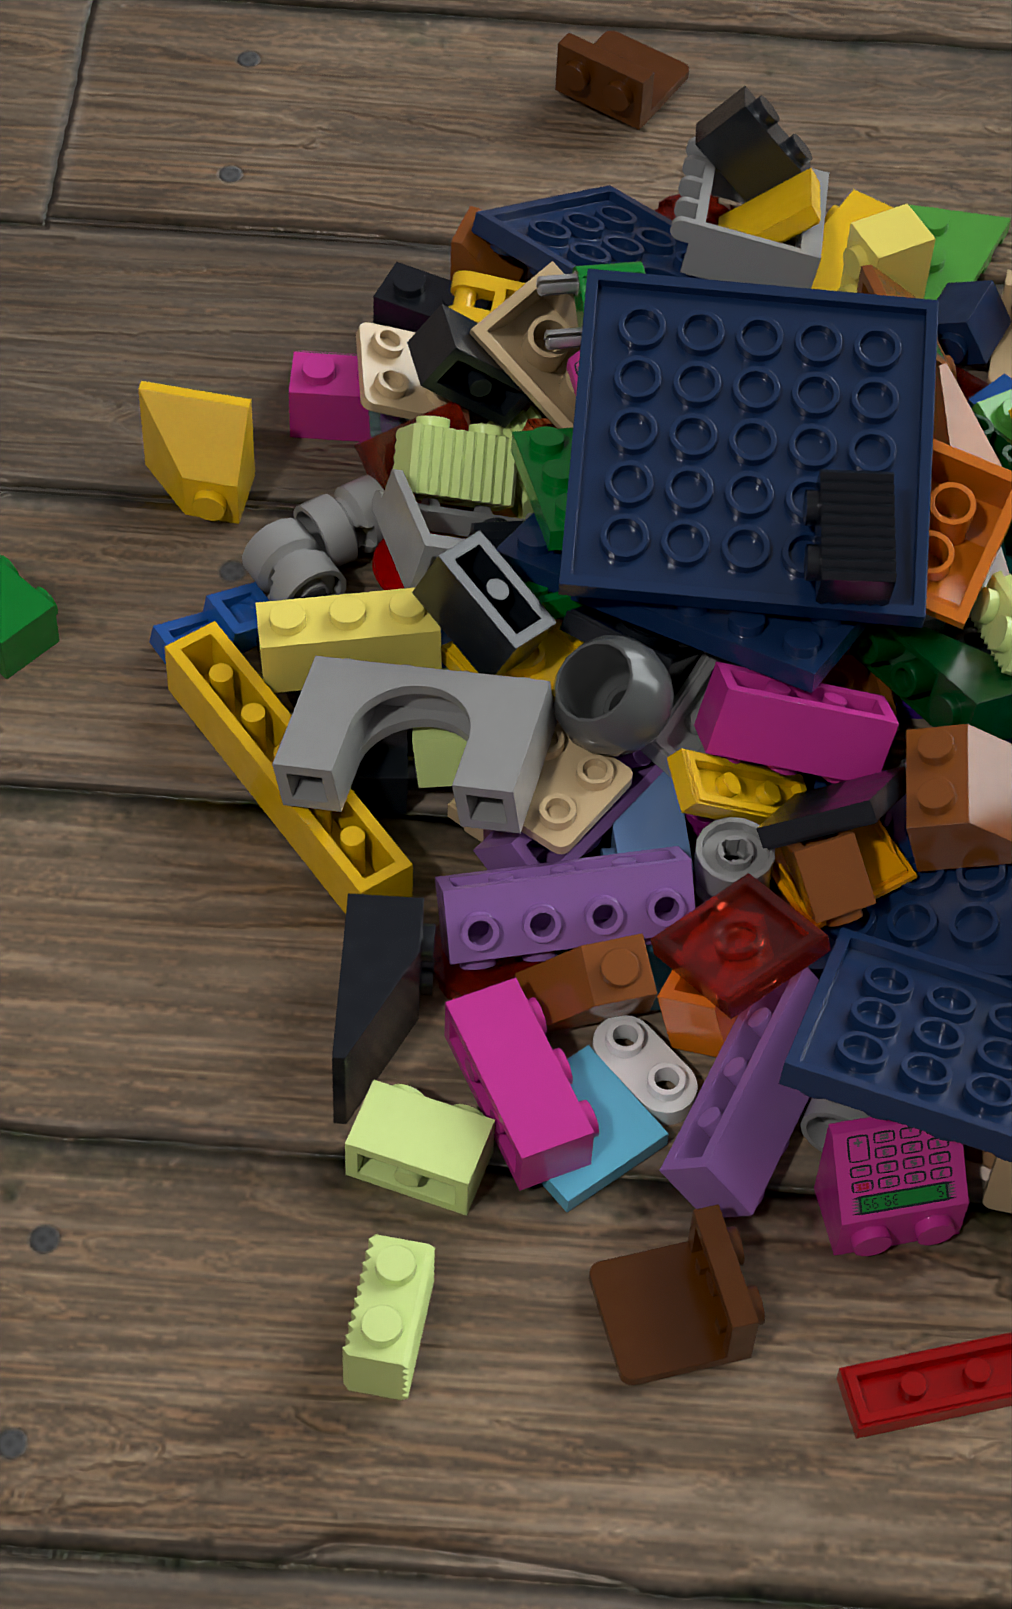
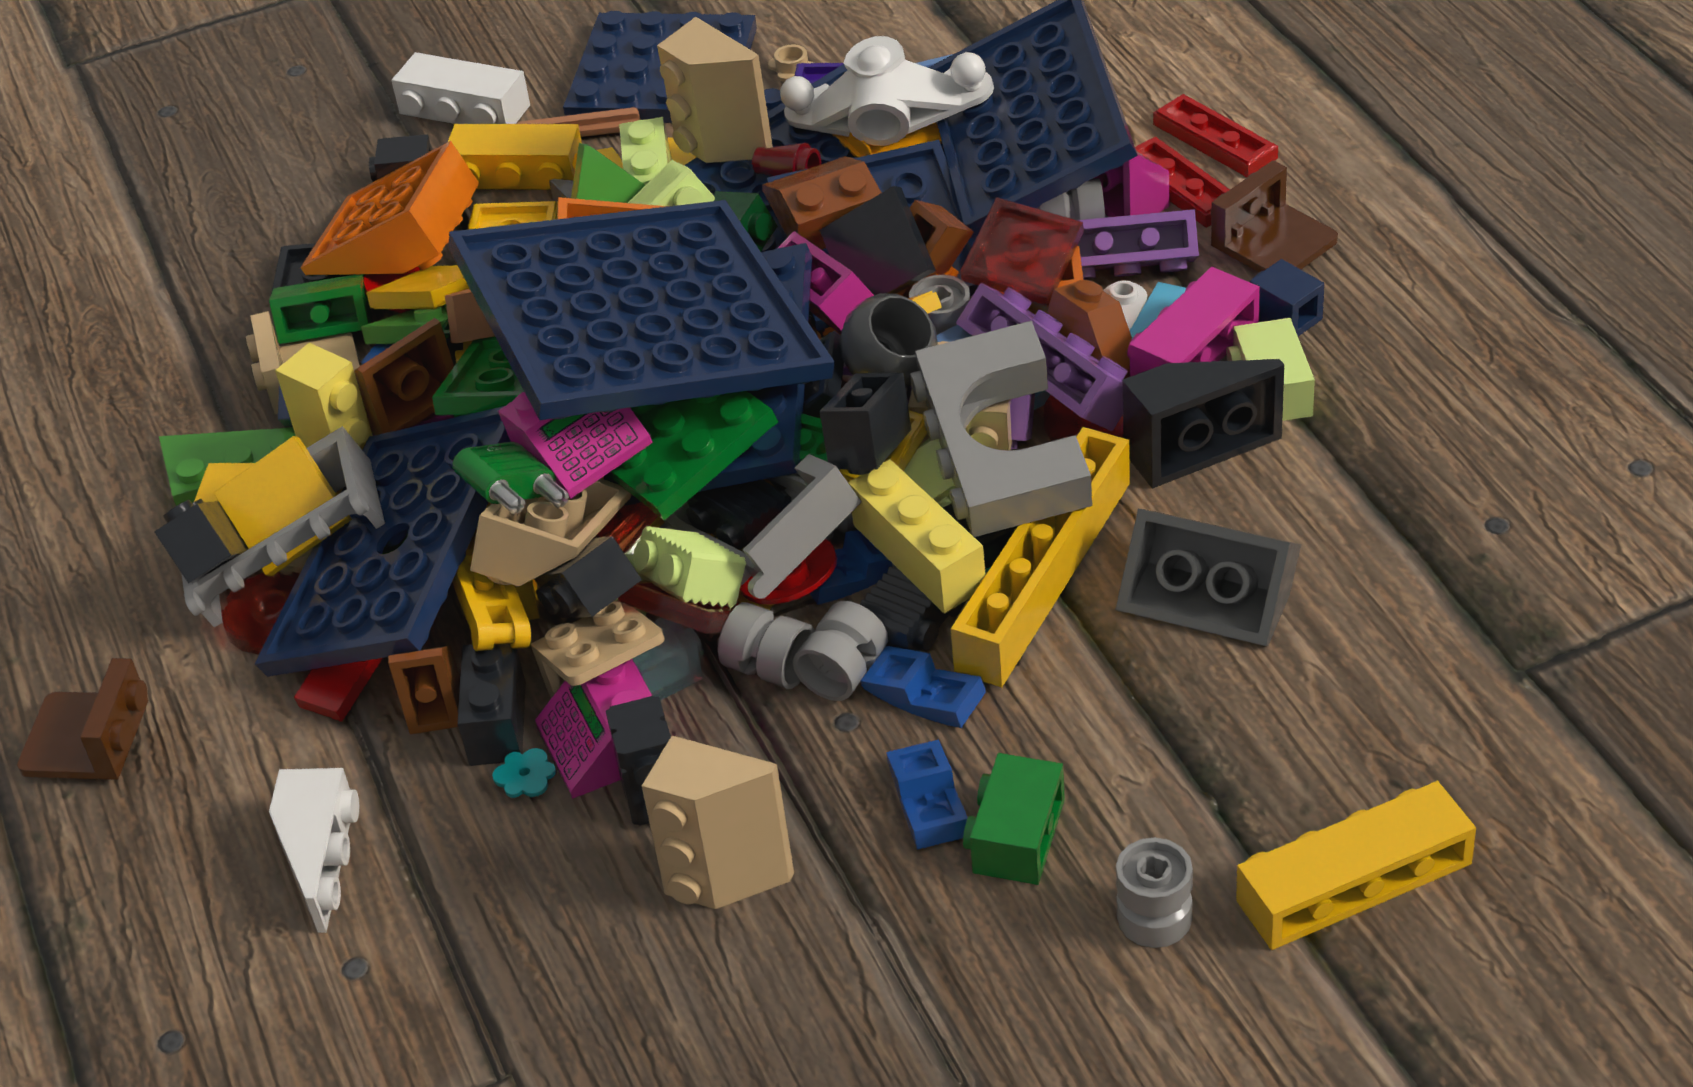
camera: 110 degrees left, 10 degrees down
yellow slope [138,381,255,524] -> none
yellowish green brick [342,1234,435,1400] -> none
black brick [803,469,897,606] -> none
none -> white slope [269,768,359,933]
none -> teal plant [492,748,556,798]
none -> black brick [606,696,671,826]
none -> tan slope [642,735,794,909]
none -> blue slope [886,739,968,850]
none -> dark grey slope [1115,508,1301,646]
none -> red tile [1135,136,1230,228]
none -> dark blue brick [1250,259,1324,337]

